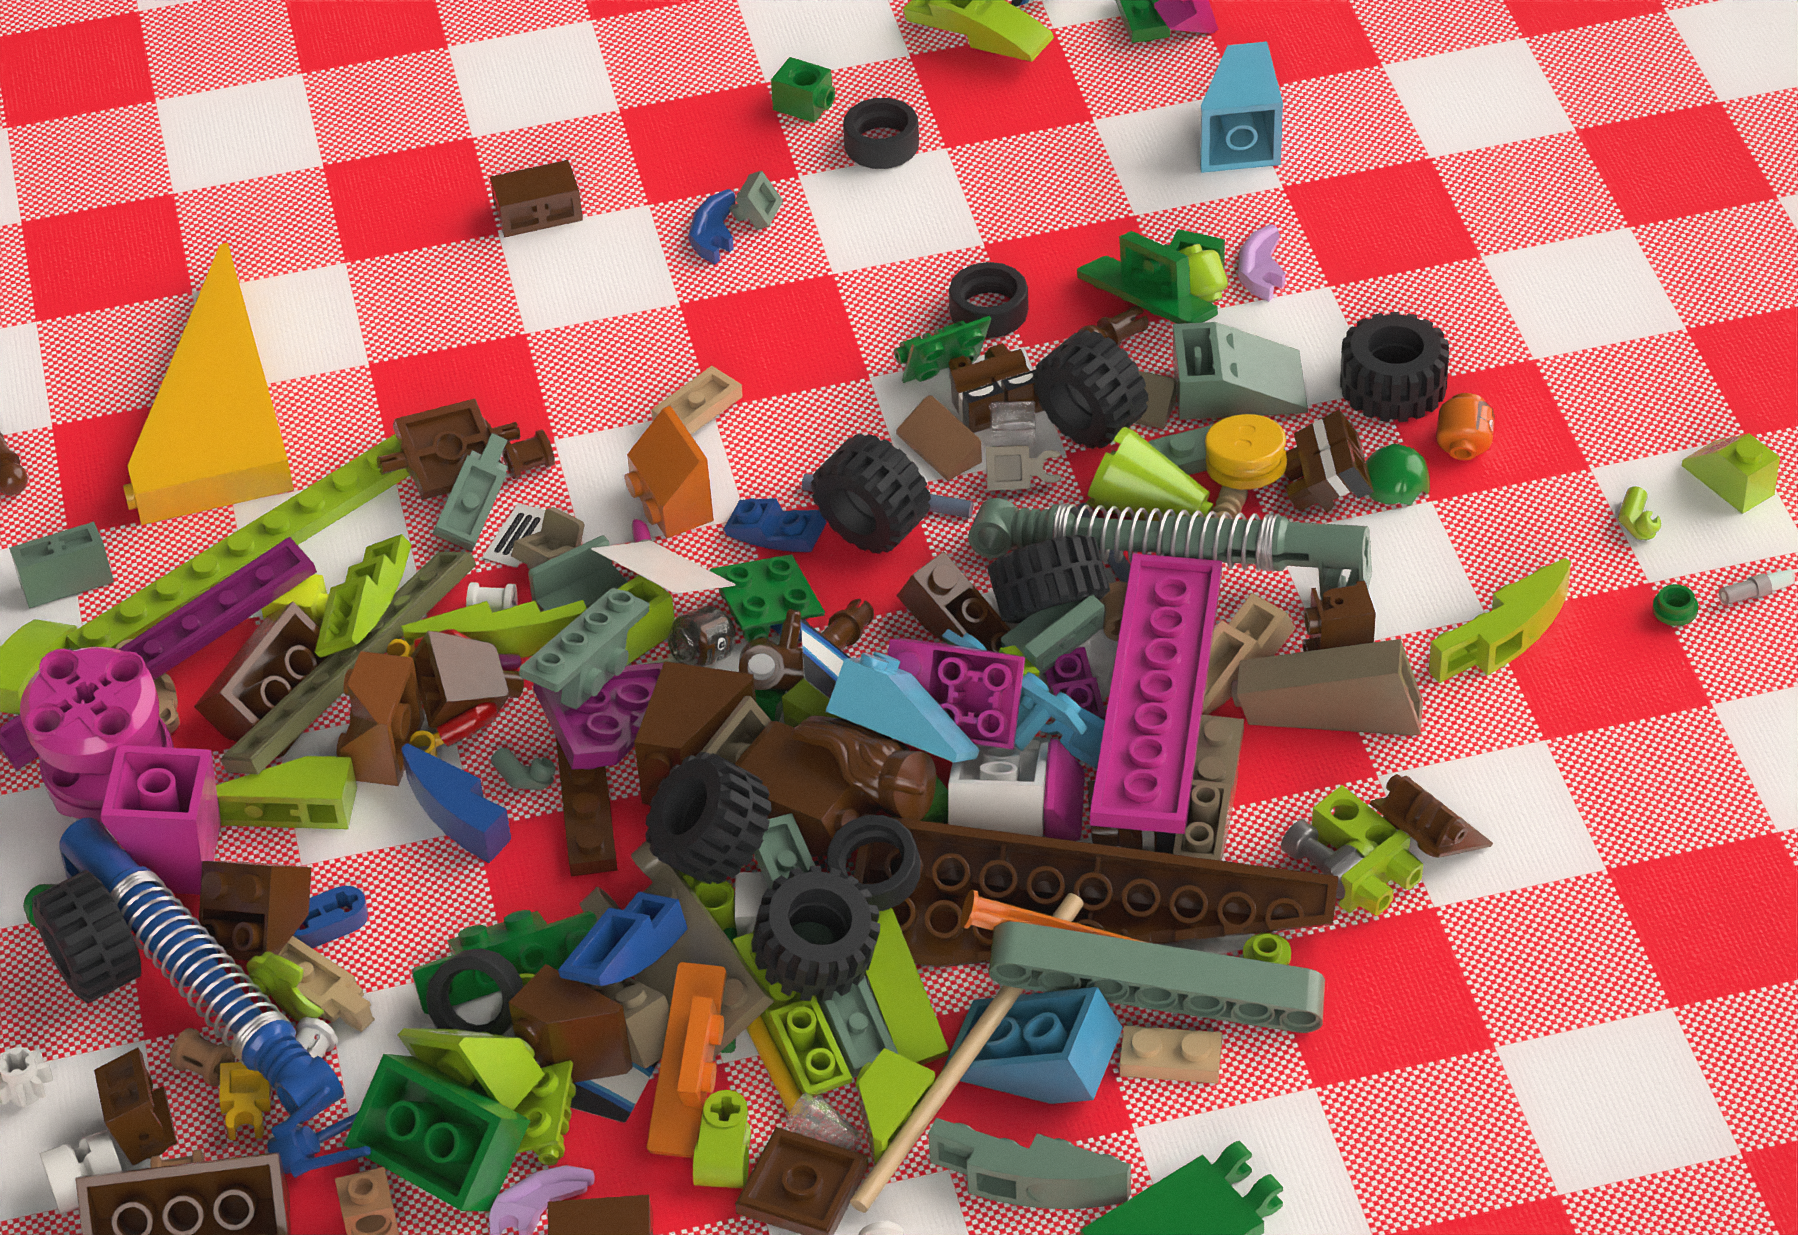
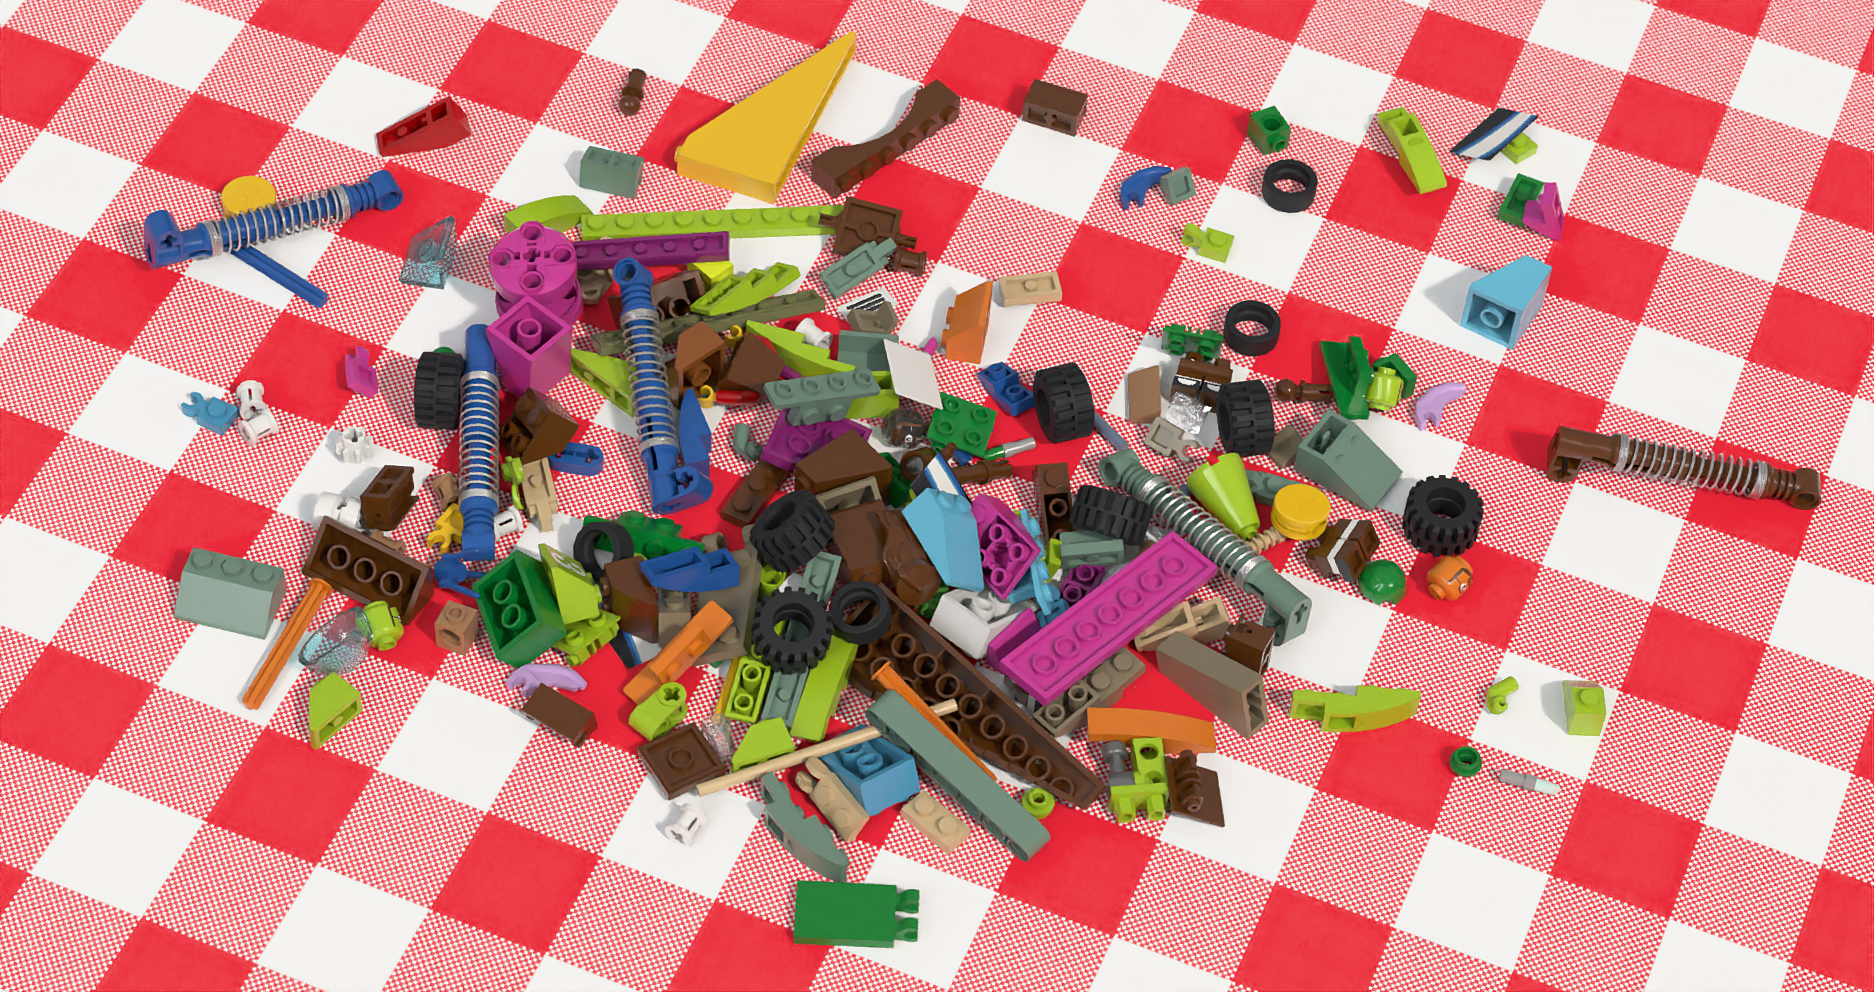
camera: 30 degrees right, 5 degrees up
none -> blue piece [613,257,713,515]
none -> tan hinge [794,756,870,842]
none -> reddish brown arch [811,79,961,199]
none -> light grey piece [983,437,1036,461]
none -> orange slope [1087,708,1216,754]
none -> lime plate [1181,223,1235,263]
none -> reddish brown piece [1547,426,1821,510]

